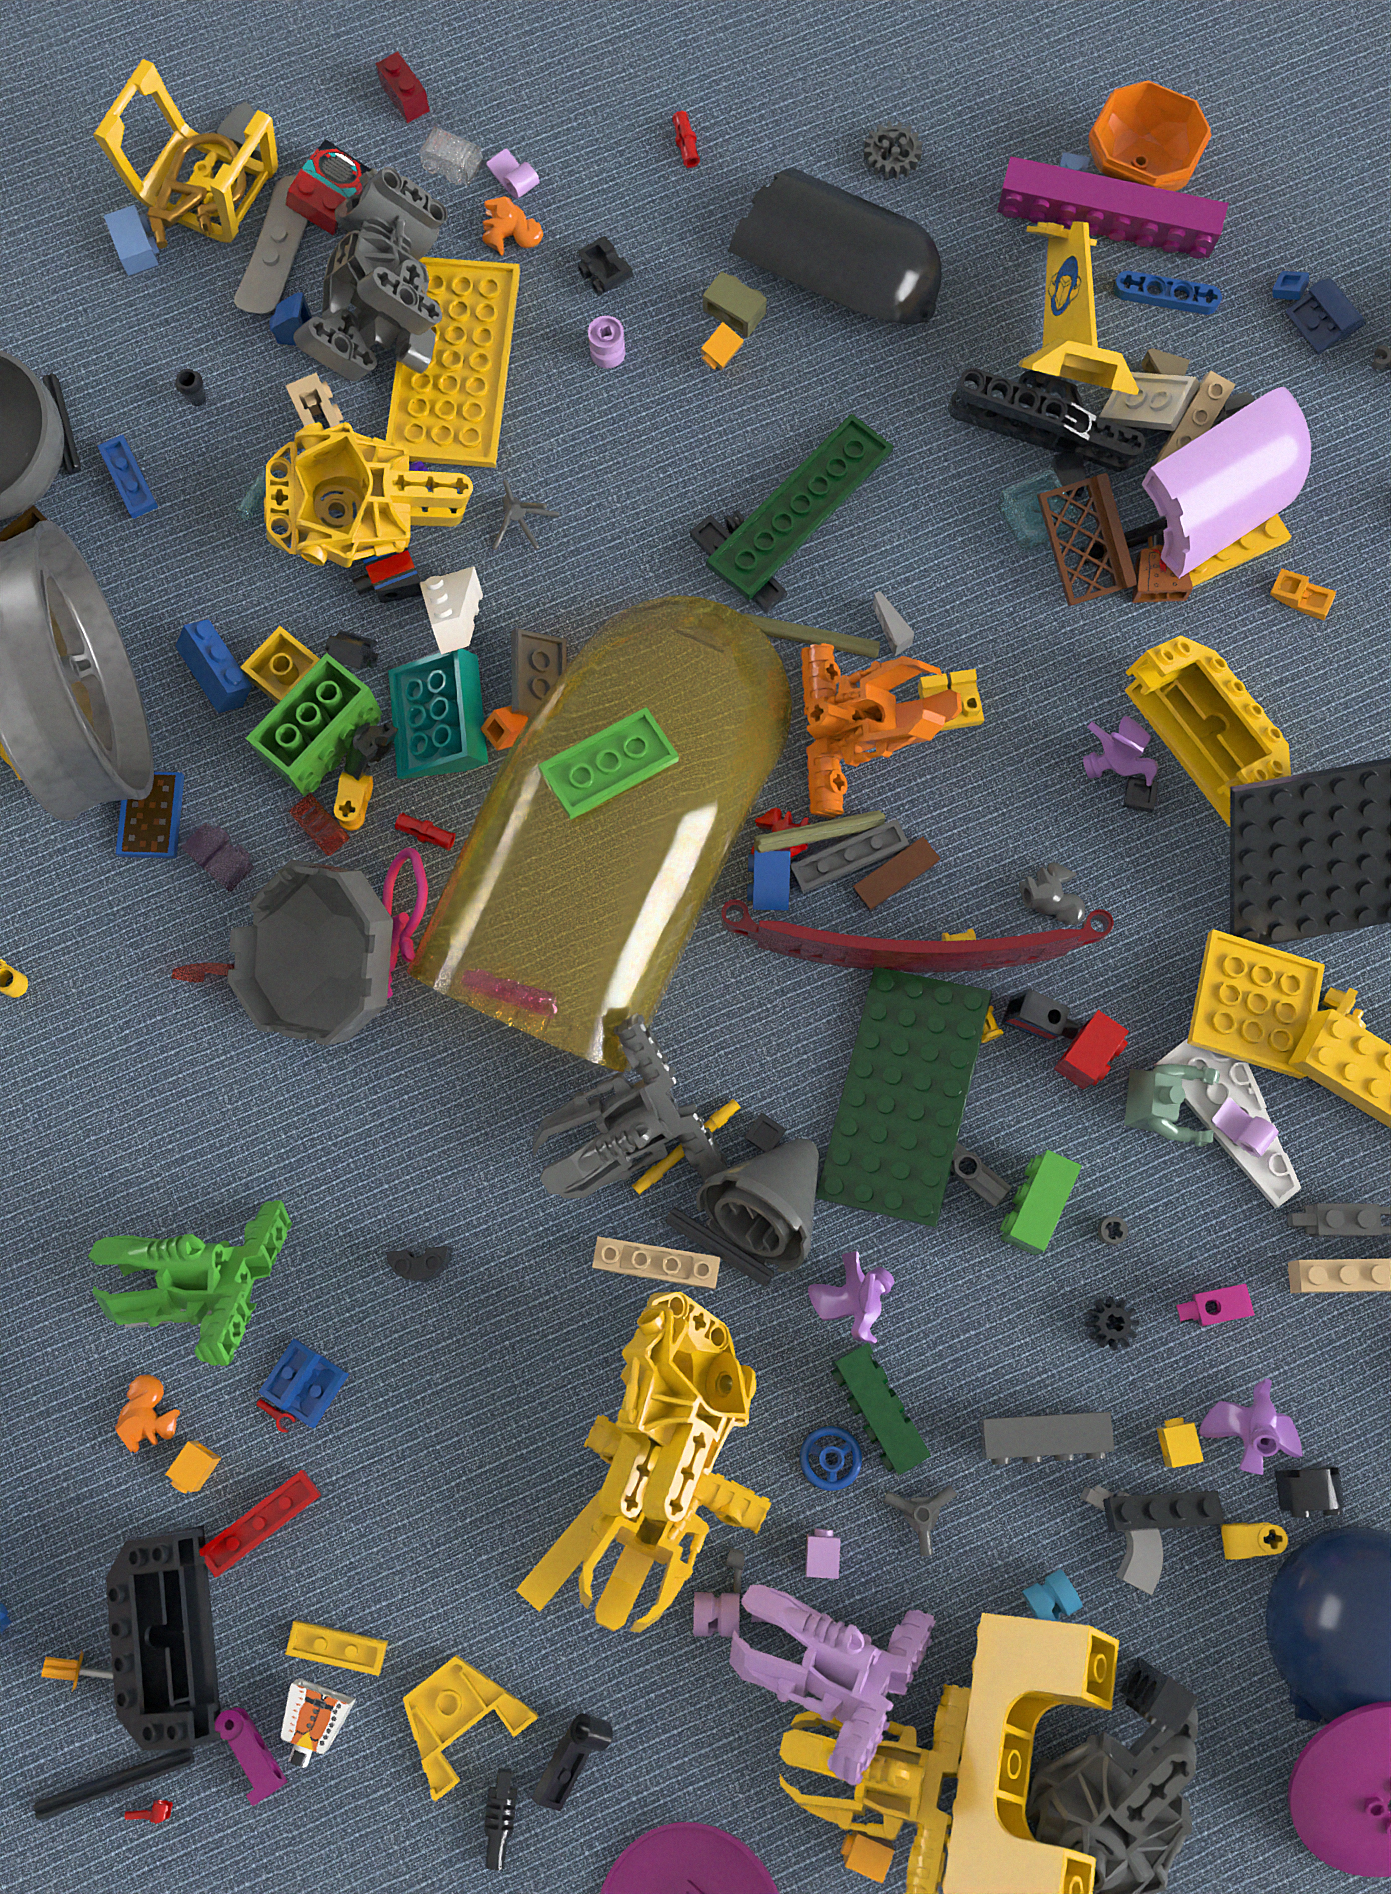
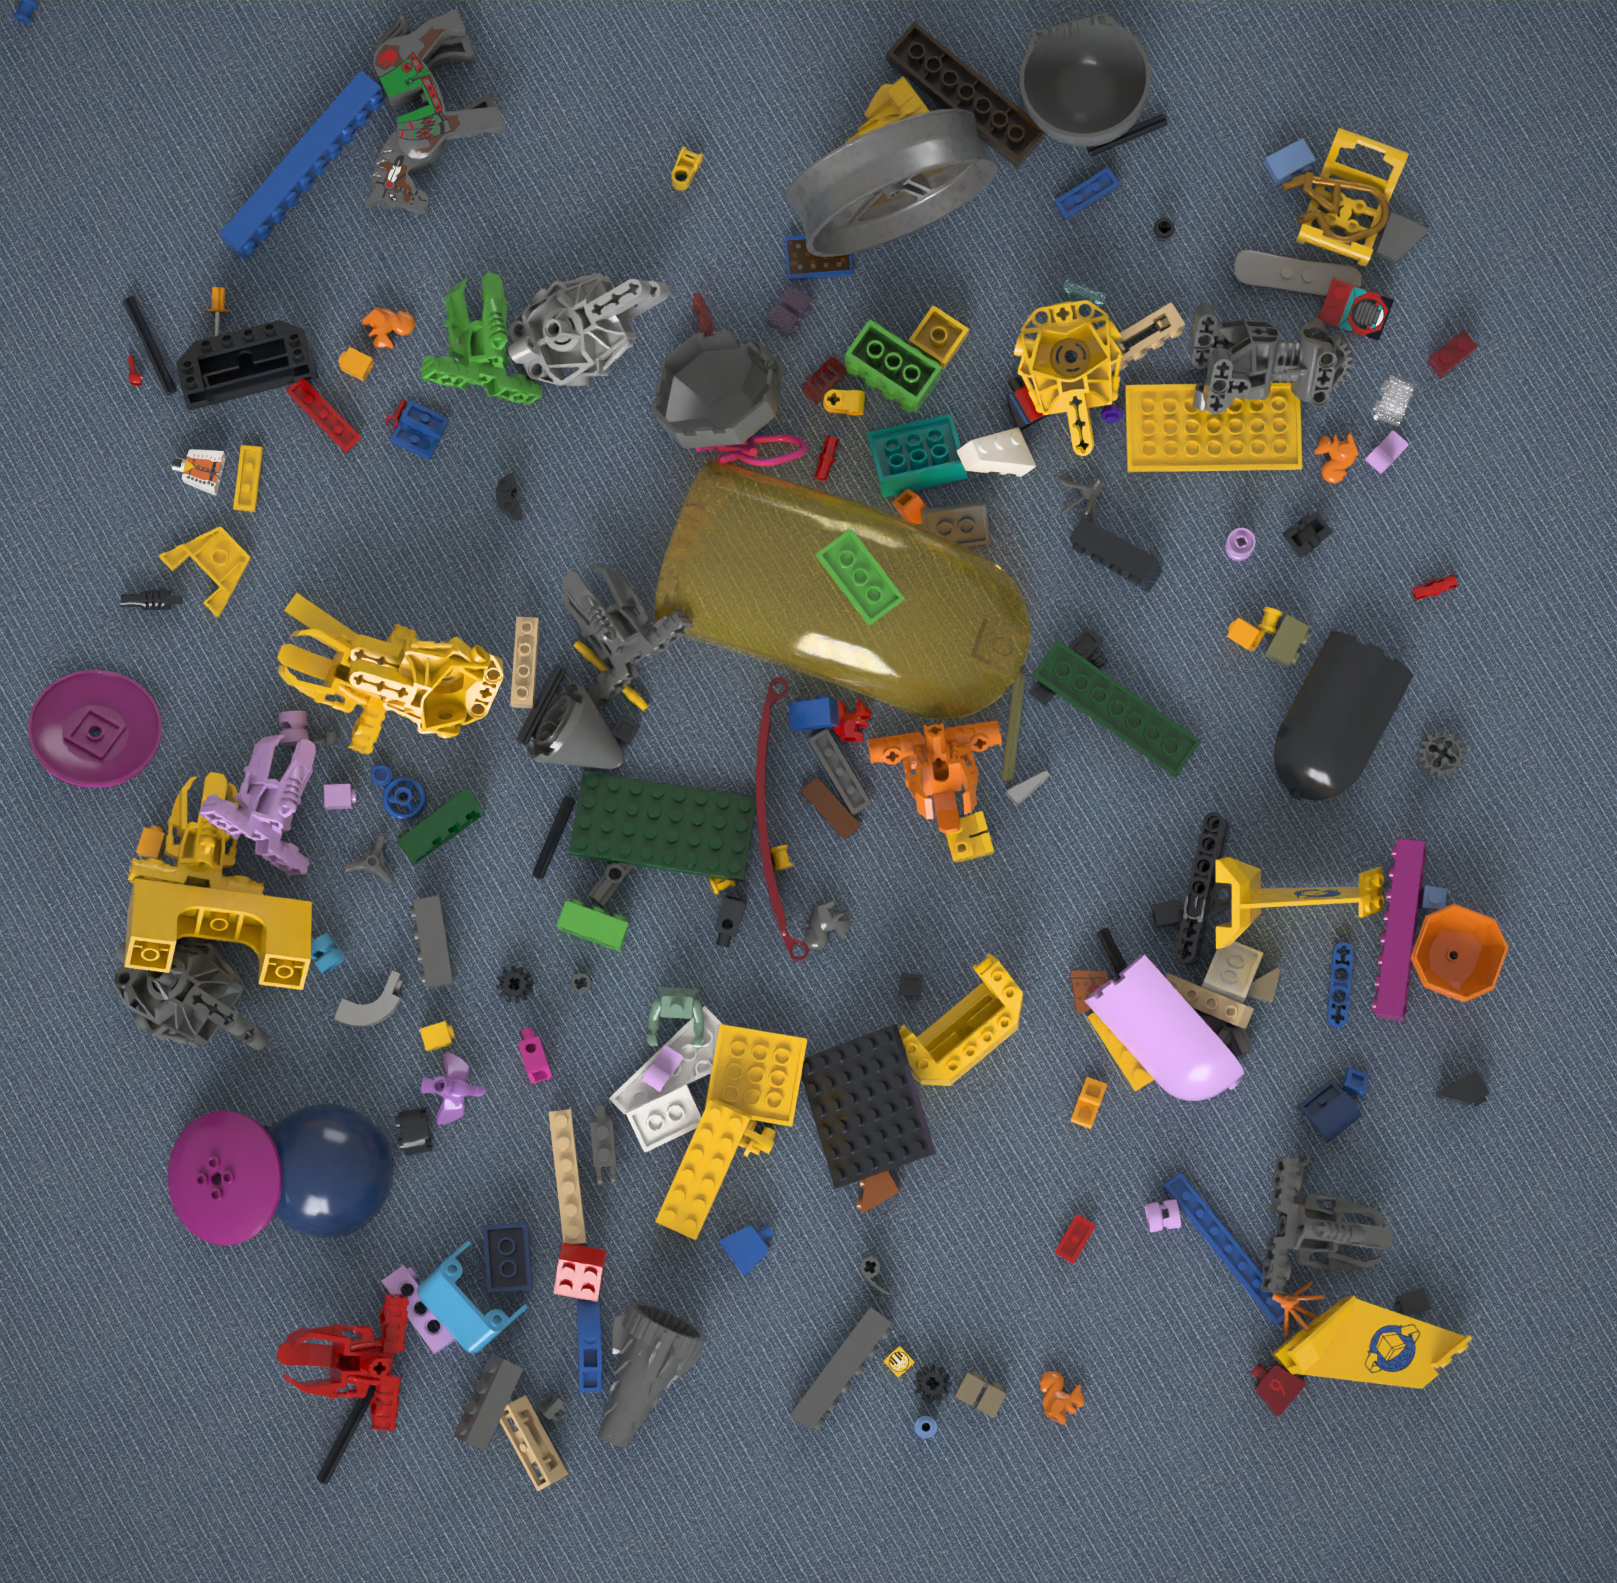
camera: 80 degrees right, 5 degrees up
blue brick [175,619,252,713] -> none
magenta leg [215,1707,288,1807] -> none
blue slope [269,292,313,346] -> none
black cylinder [325,631,379,669] -> none
black cylinder [344,722,398,781] -> none
clear pink wing [461,969,558,1018] -> none
black plate [531,1713,613,1812] -> none
olive axle [753,810,886,853] -> none
medium lavender animal [808,1251,894,1344] -> none
clear light blue brick [997,468,1079,553] -> none
reddish brown fence [1037,472,1138,606] -> none
red brick [1054,1010,1129,1090] -> none
medium lavender animal [1083,716,1158,786] -> none
black plate [1103,1491,1225,1533] -> none
black brick [1119,1657,1199,1734] -> none
yellow piece [1220,1522,1288,1560] -> none
none -> blue plate [370,764,393,786]
none -> light grey piece [508,273,669,386]
none -> black axle [532,796,575,880]
none -> white plate [625,1083,701,1153]
none -> black wedge [1069,517,1162,593]
none -> yellow bush [1257,607,1283,634]
none -> black slope [1436,1070,1490,1107]

